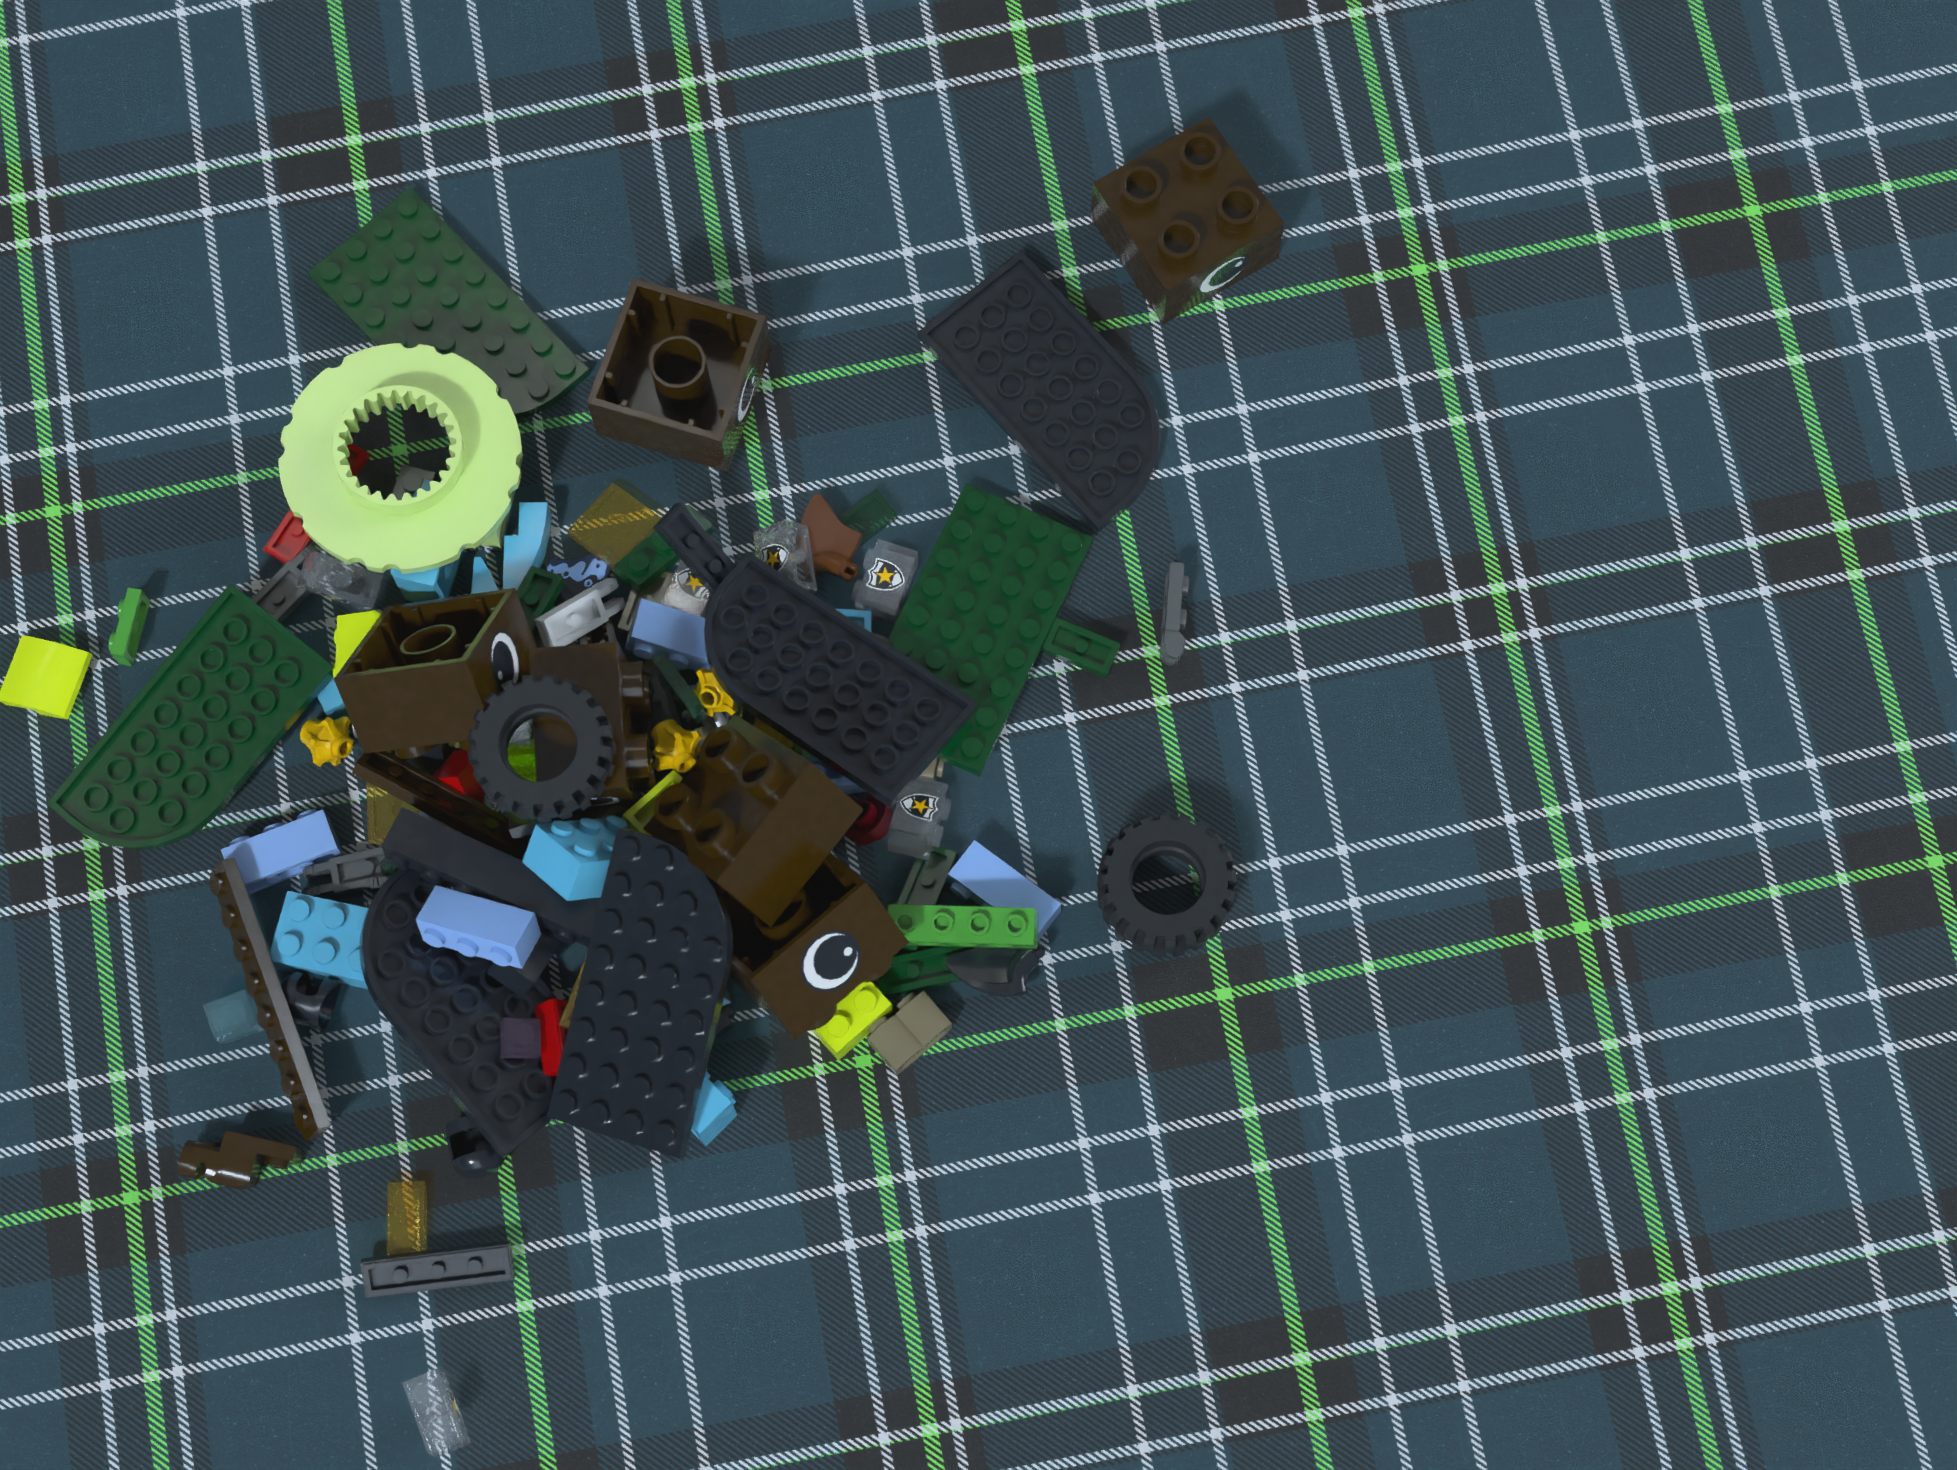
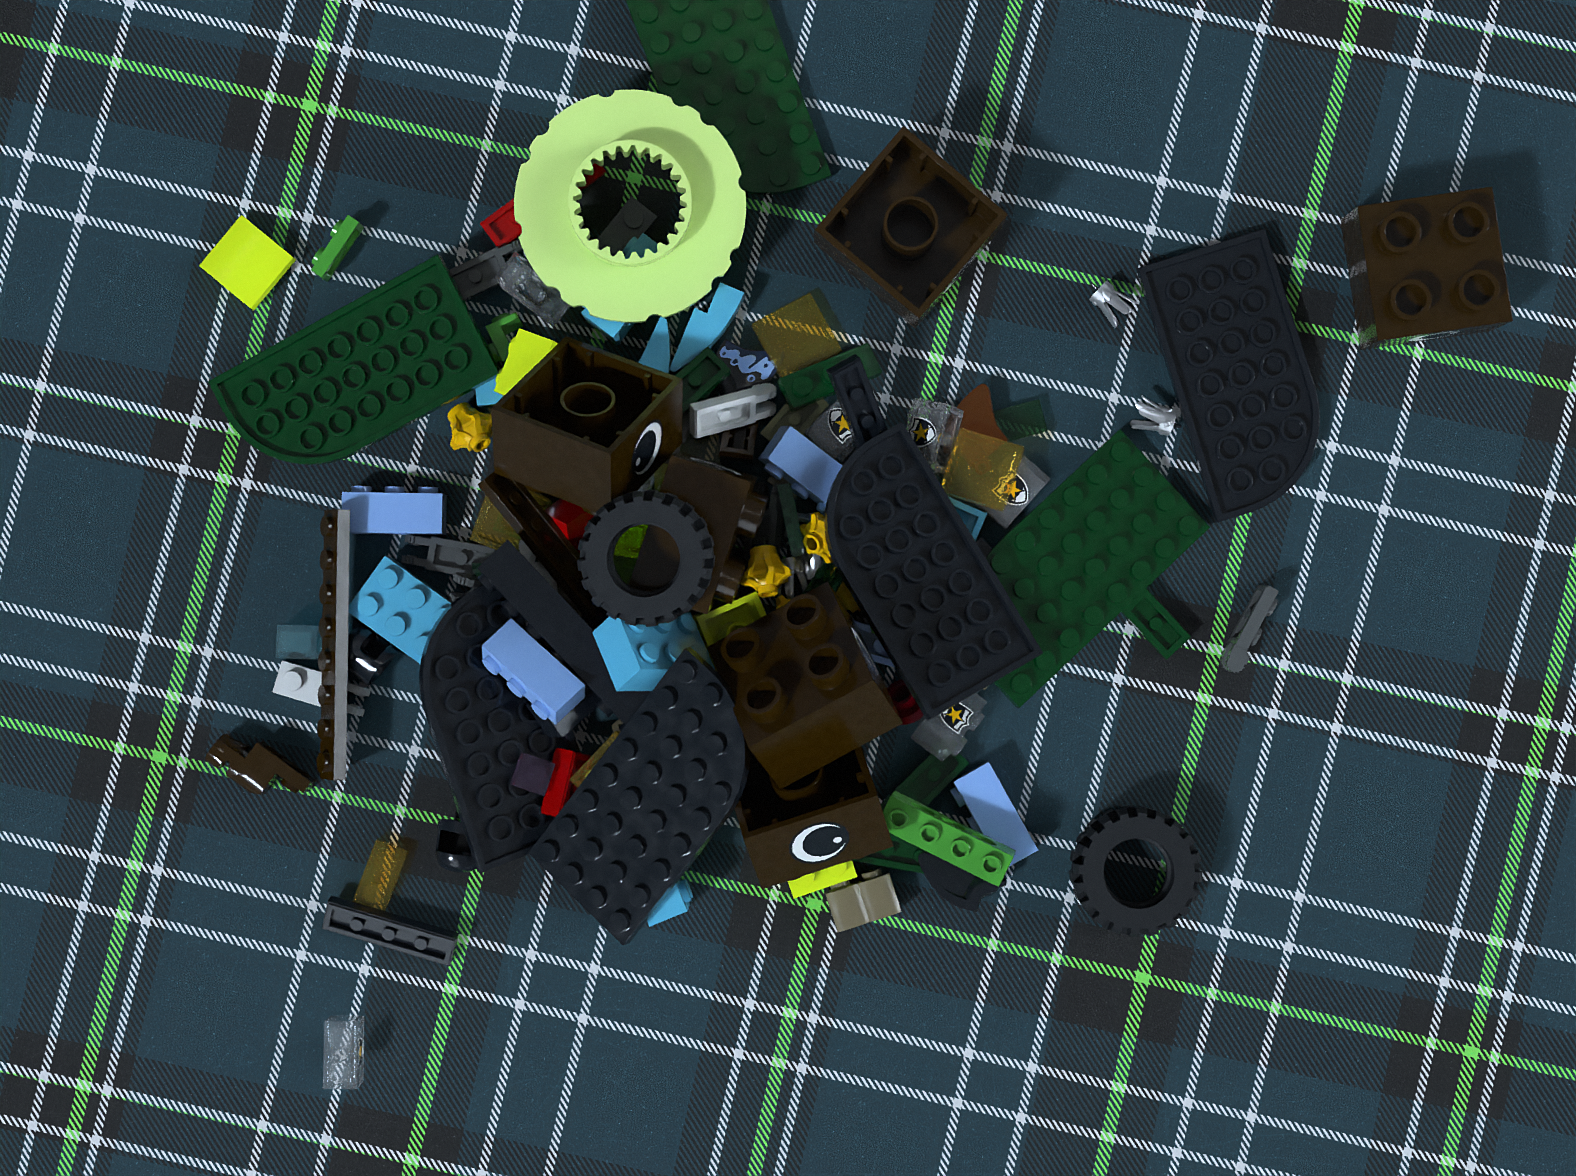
camera: 25 degrees right, 15 degrees up
none -> white hinge [272,660,371,717]
none -> bright green bracket [486,312,523,364]
none -> clear yellow tile [941,428,1025,512]
none -> flat silver piece [1089,281,1138,328]
none -> flat silver piece [1129,395,1182,436]

